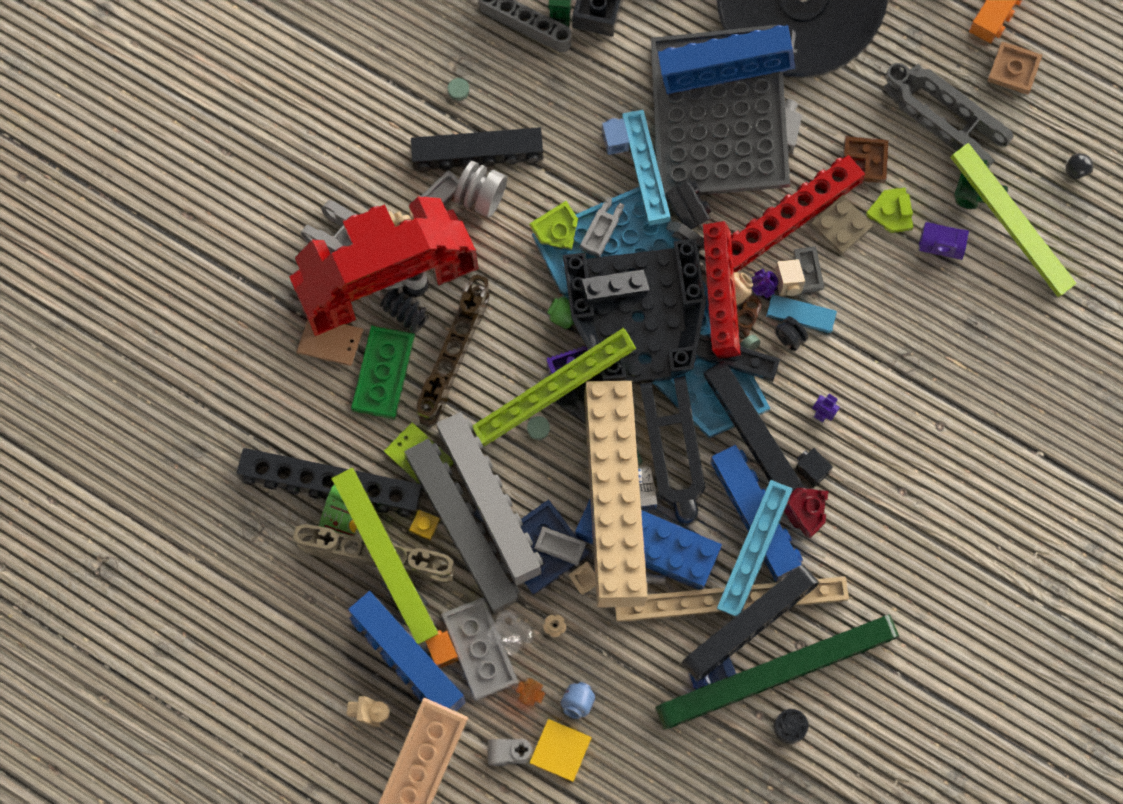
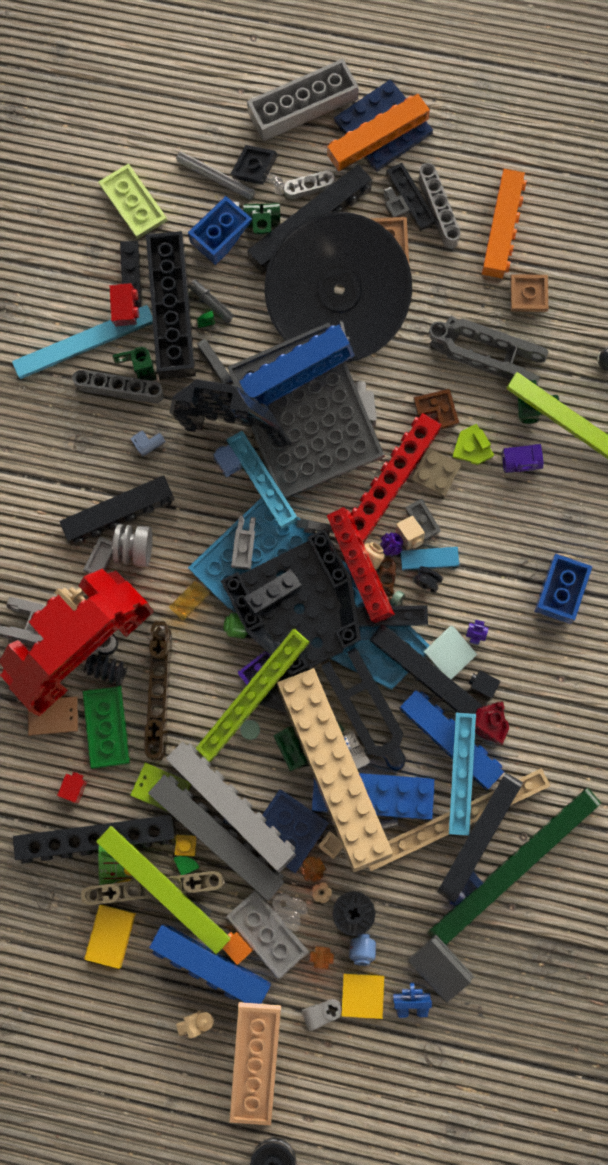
camera: 15 degrees left, 5 degrees up
sand green tile [448,78,469,101] -> none
lime plate [529,201,578,250] -> none
light grey tile [535,527,586,565] -> none
black brick [665,179,712,229] -> none
black wheel [774,709,809,744] -> none
none -> red brick [57,772,88,804]
none -> yellow piece [84,904,136,969]
none -> sand blue piece [130,430,166,457]
none -> black wedge [169,379,292,447]
none -> clear yellow plate [169,580,210,621]
none -> green tile [174,856,200,875]
none -> dark grey beam [197,339,233,384]
none -> dark green piece [273,726,308,771]
none -> clear orange gear [299,857,326,882]
none -> black wheel [332,891,376,936]
none -> blue hips [393,983,432,1018]
none -> dark grey piece [408,935,475,1003]
none -> light aqua tile [423,626,477,679]
none -> blue brick [534,553,593,624]

